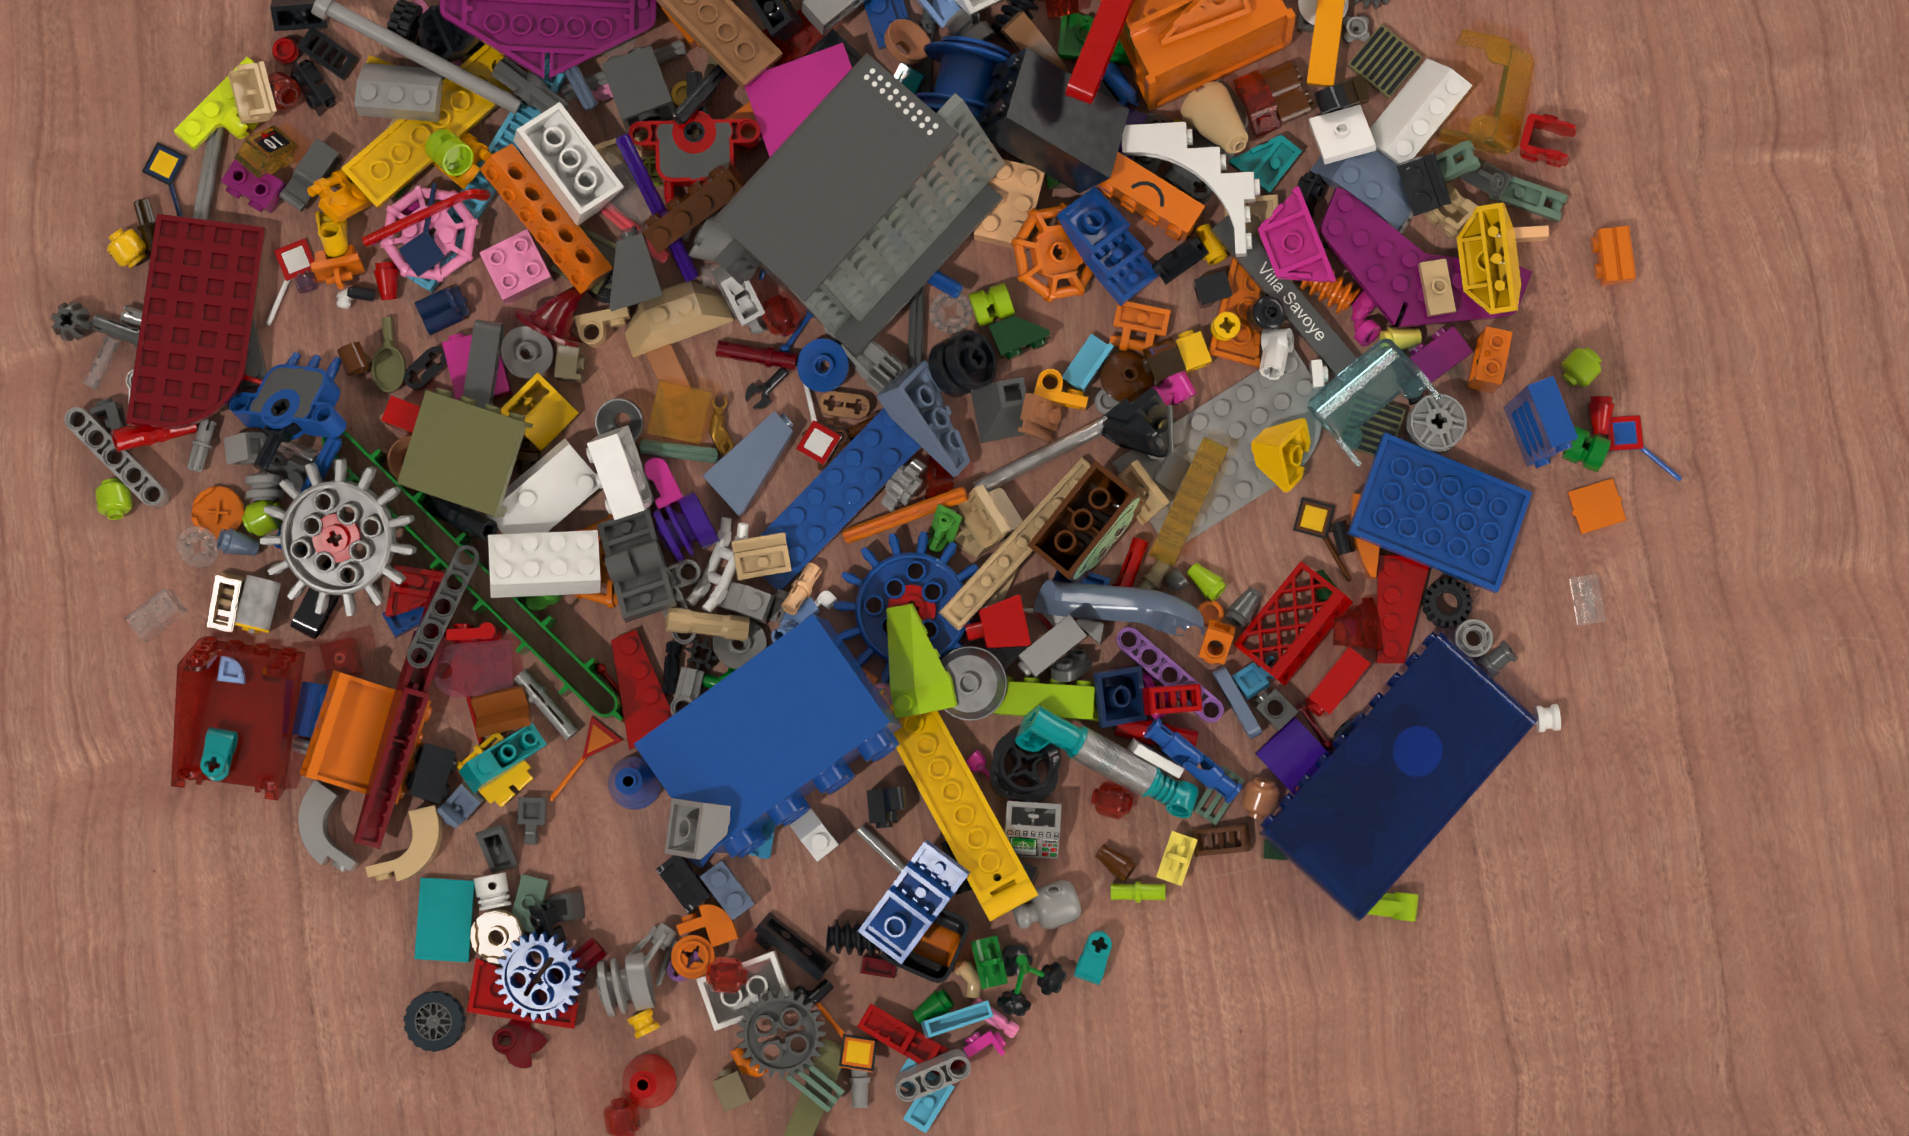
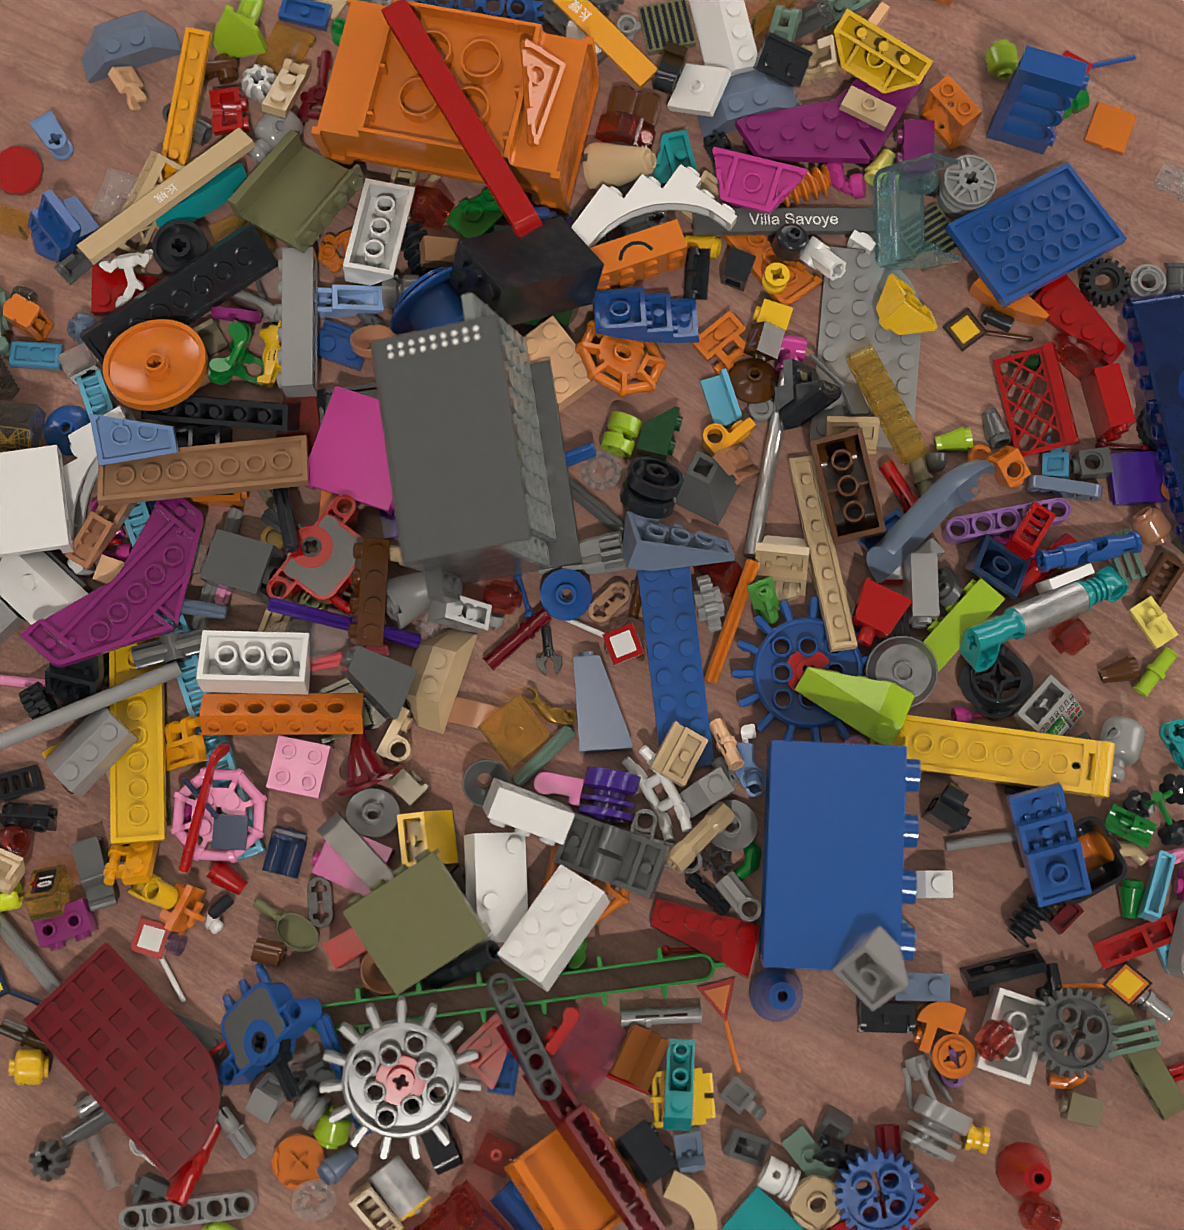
camera: 60 degrees left, 5 degrees down
lime wheel [425,129,474,176] -> none

